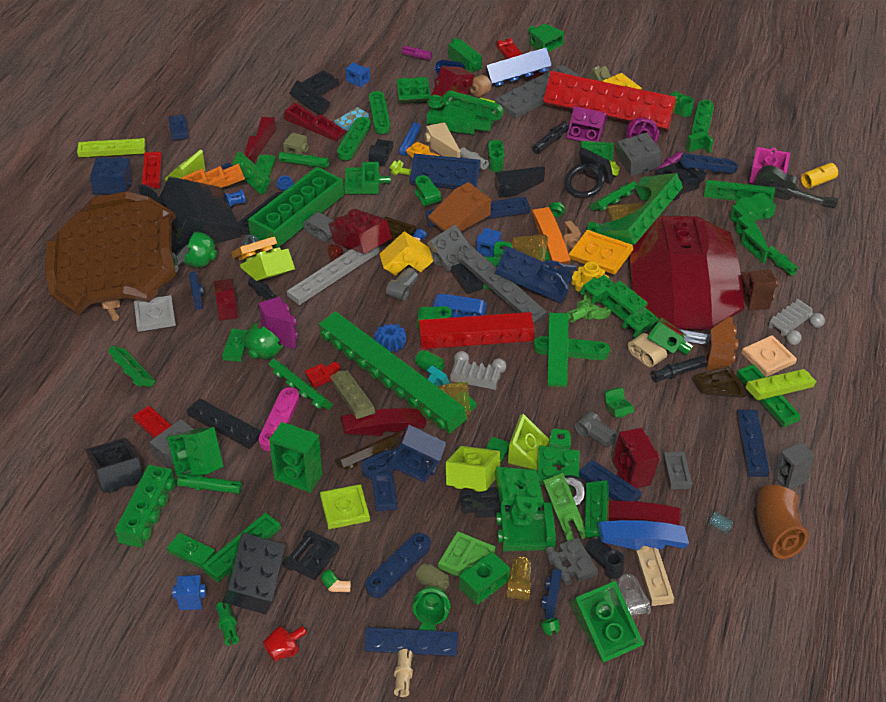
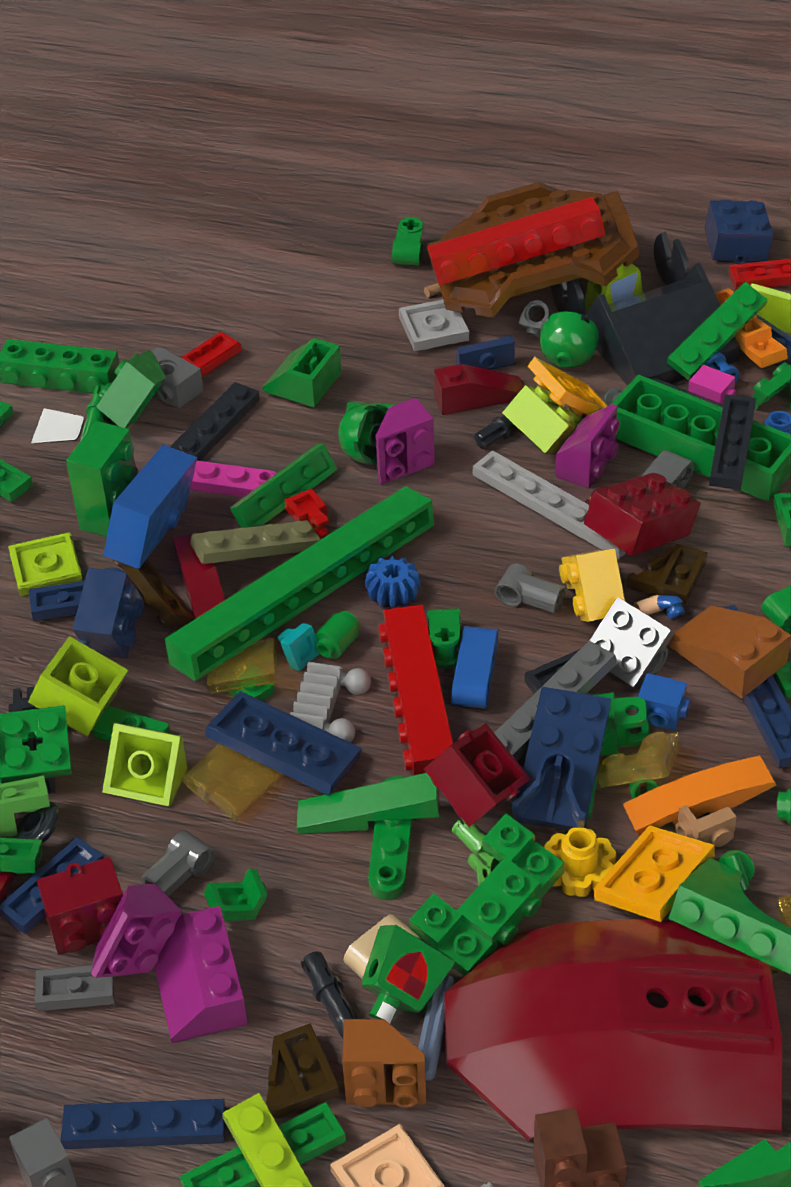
camera: 90 degrees right, 0 degrees up
black slope [85,438,143,492] -> none
green plate [108,345,155,387] -> none
green plate [537,429,580,490] -> none
none -> white sticker [31,408,84,443]
none -> magenta slope [91,884,182,978]
none -> blue brick [103,445,197,569]
none -> magenta slope [155,906,248,1043]
none -> clear yellow slope [181,744,283,822]
none -> dark blue plate [205,691,362,796]
none -> green slope [262,338,342,407]
none -> green piece [392,217,423,266]
none -> dark red brick [424,723,531,827]
none -> red brick [427,197,606,286]
none -> magenta slope [555,404,620,488]
none -> green plate [667,282,768,381]
none -> dark pink brick [688,365,737,404]
none -> black plate [709,394,756,490]

